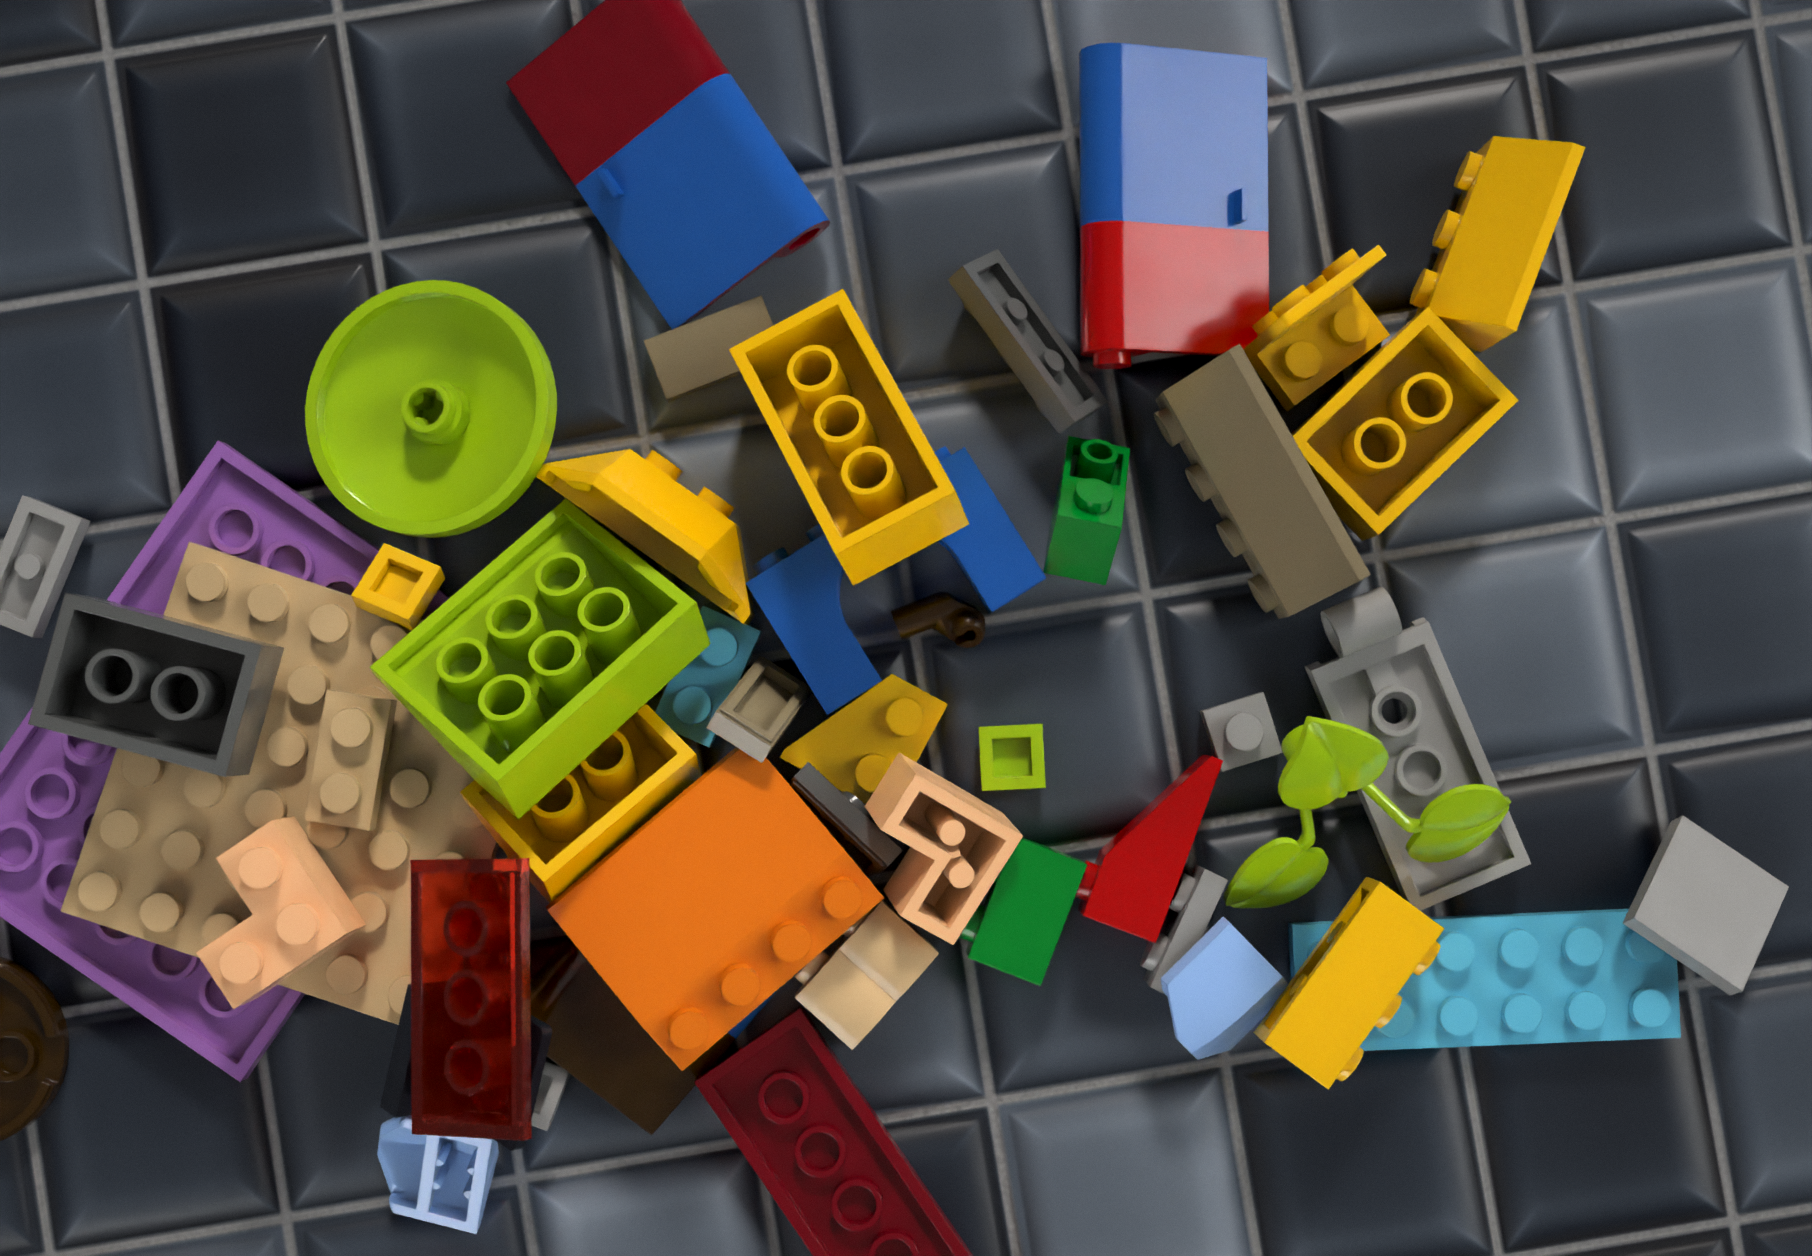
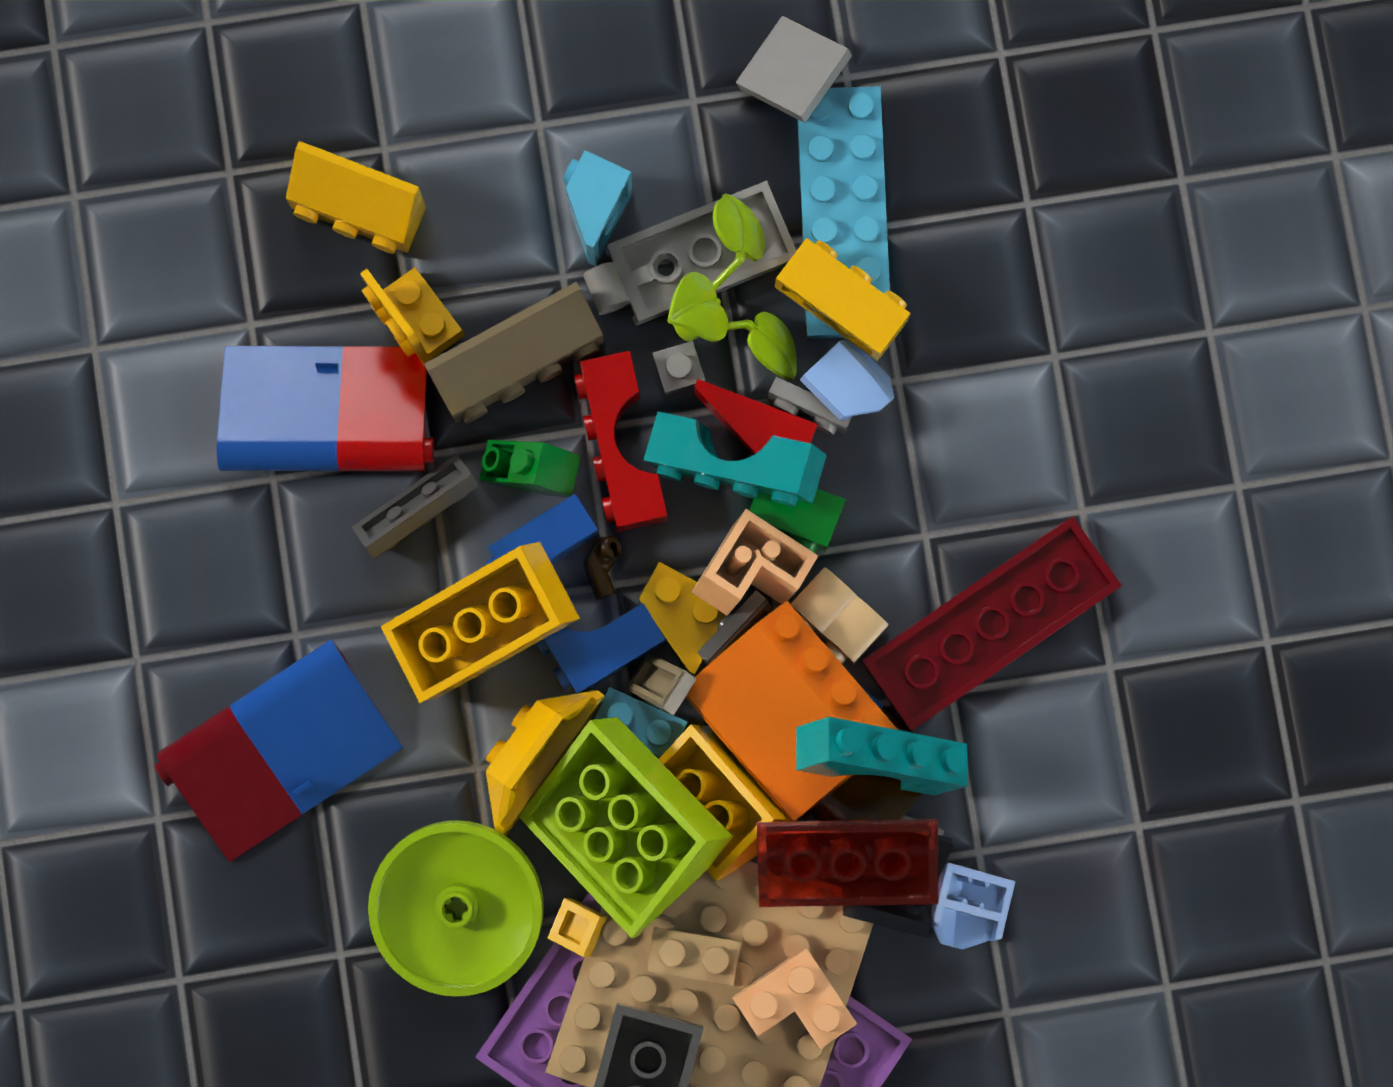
camera: 85 degrees left, 5 degrees down
dark tan tile [644,295,773,402] -> none
lime plate [978,724,1046,791] -> none
yellow brick [1291,307,1519,541] -> none
none -> medium azure slope [563,150,633,266]
none -> red arch [574,350,668,532]
none -> teal arch [644,411,827,507]
none -> teal arch [796,717,968,795]

